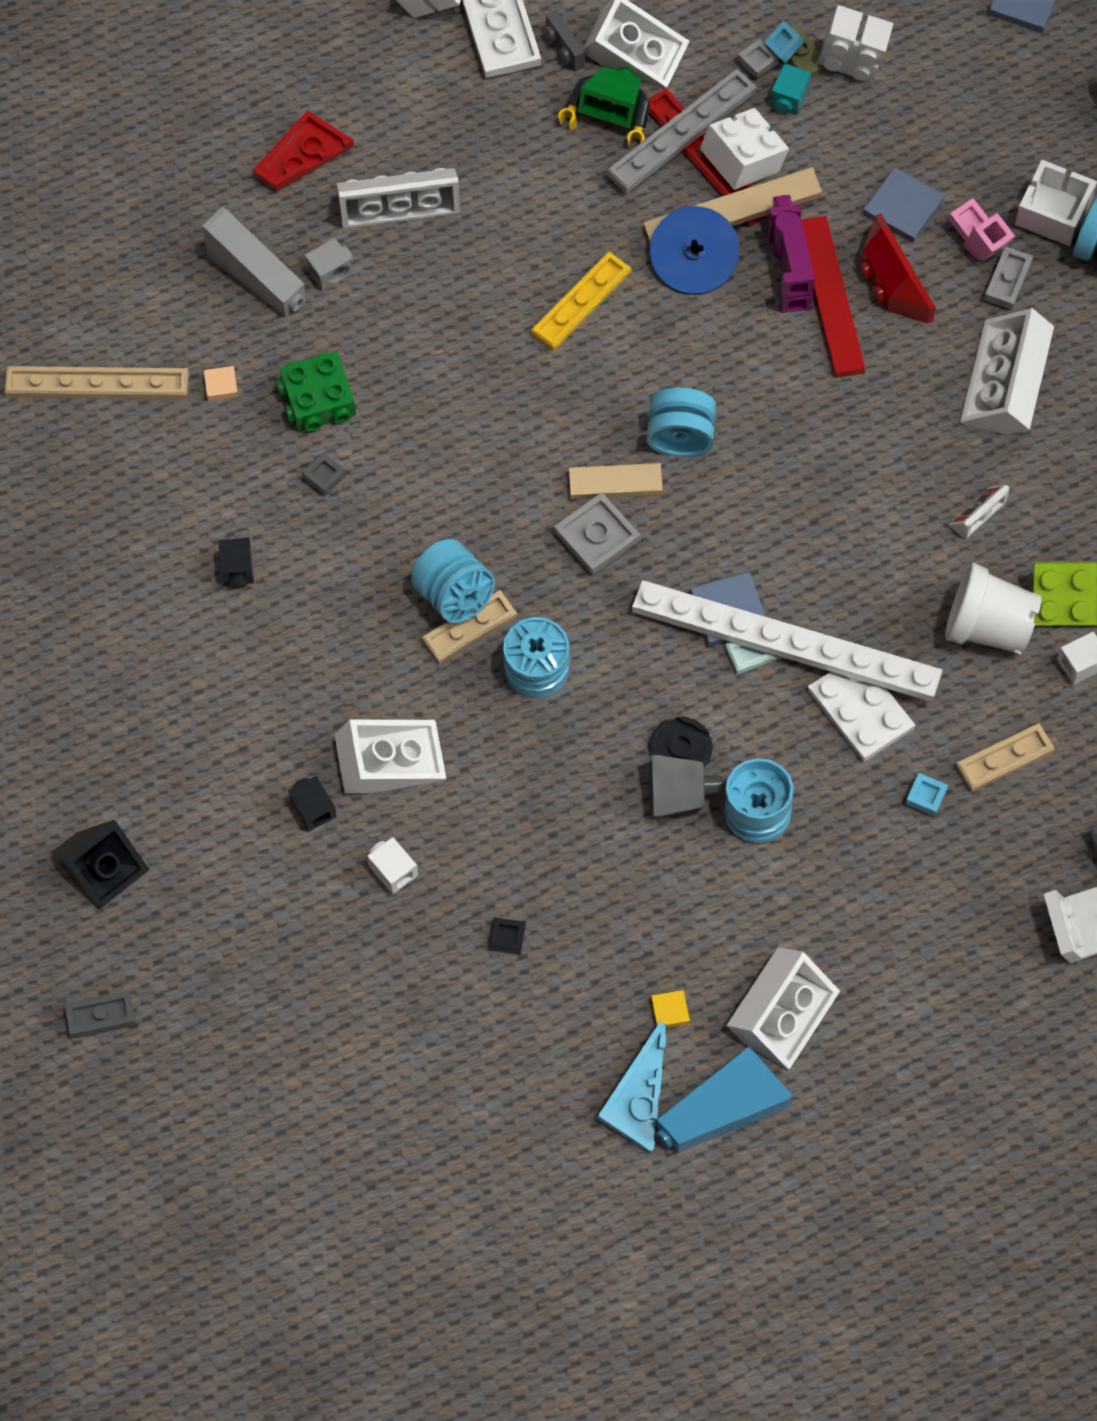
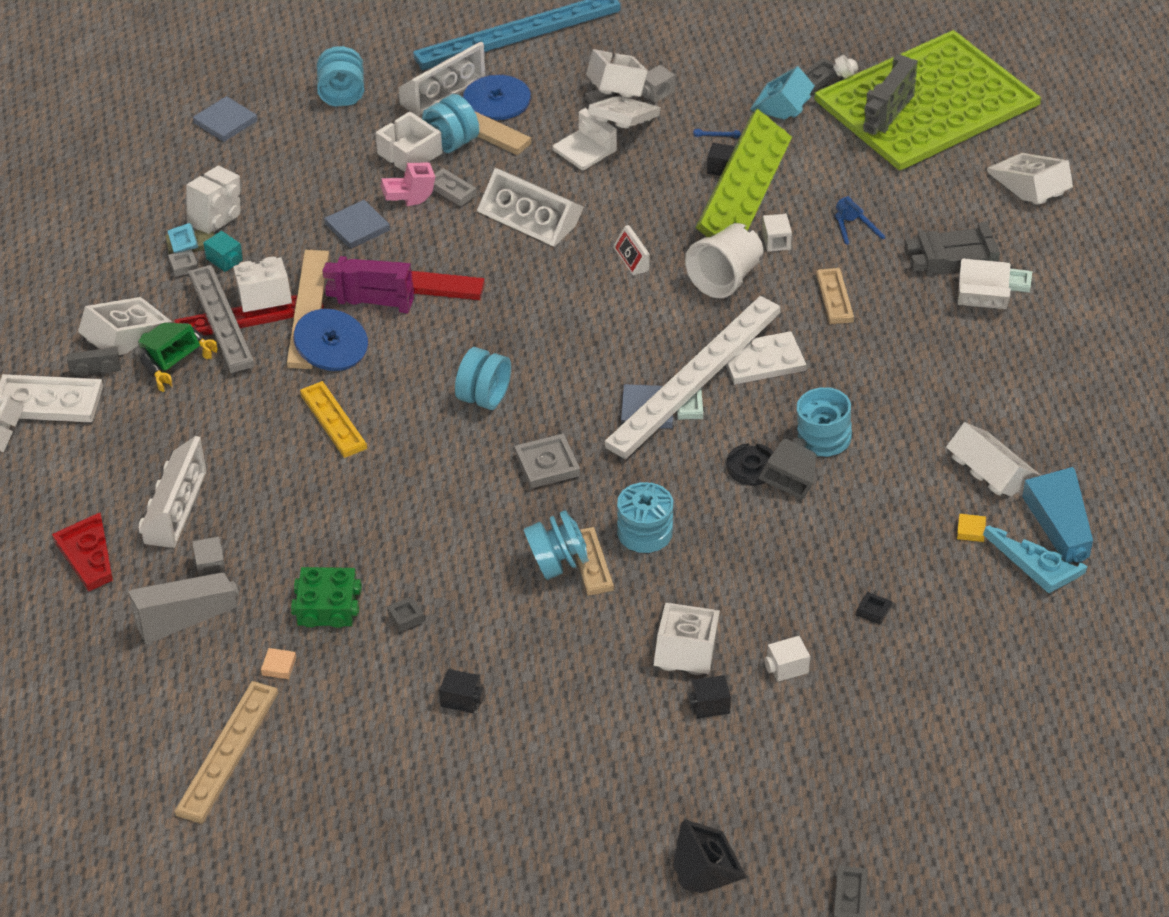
camera: 70 degrees left, 20 degrees down
tan tile [569,463,663,500] -> none
red wedge [859,213,936,324] -> none
medium azure plate [906,773,948,817] -> none

